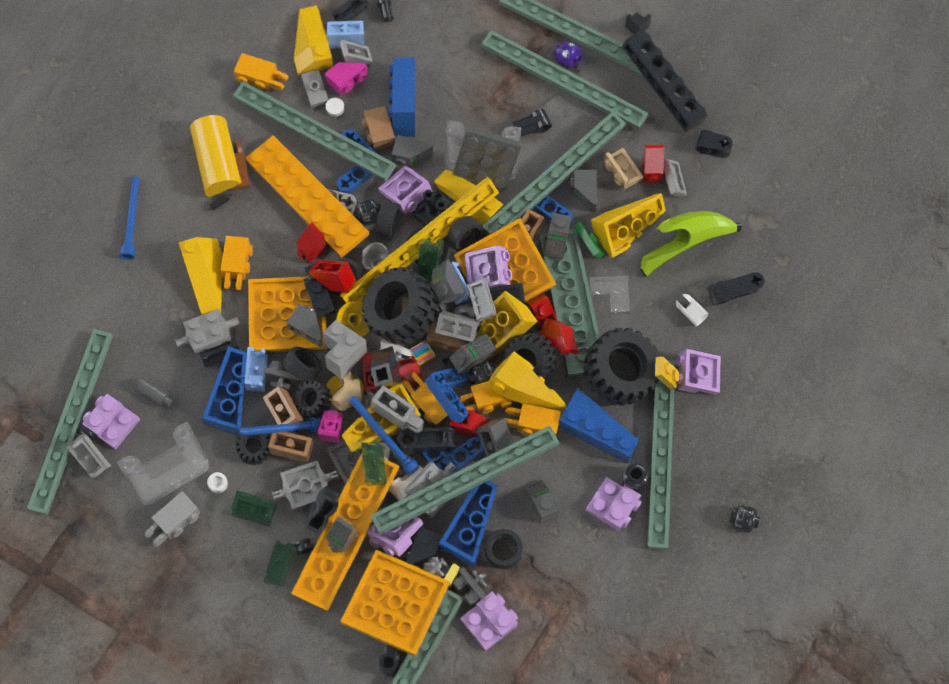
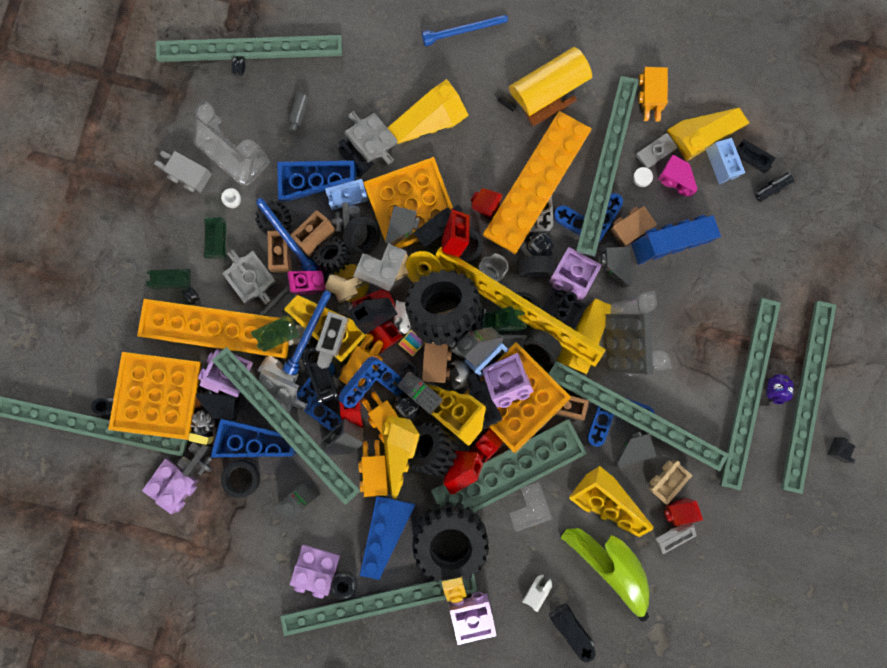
camera: 75 degrees right, 15 degrees up
light grey hinge [66,433,111,478] -> none
lavender plate [82,394,140,450] -> none
light orange hinge [220,236,253,290] -> none
black brick [305,486,339,534] -> none
dark grey slope [326,516,358,553] -> none
light grey slope [340,40,373,65] -> none
light grey hinge [435,311,480,342] -> none
light grey plate [467,278,497,322] -> none
black piece [513,109,552,138] -> none
dark grey slope [544,213,571,260] -> none
green plate [574,222,605,258] -> none
black brick [622,29,708,133] -> none
black piece [695,130,733,158] -> none

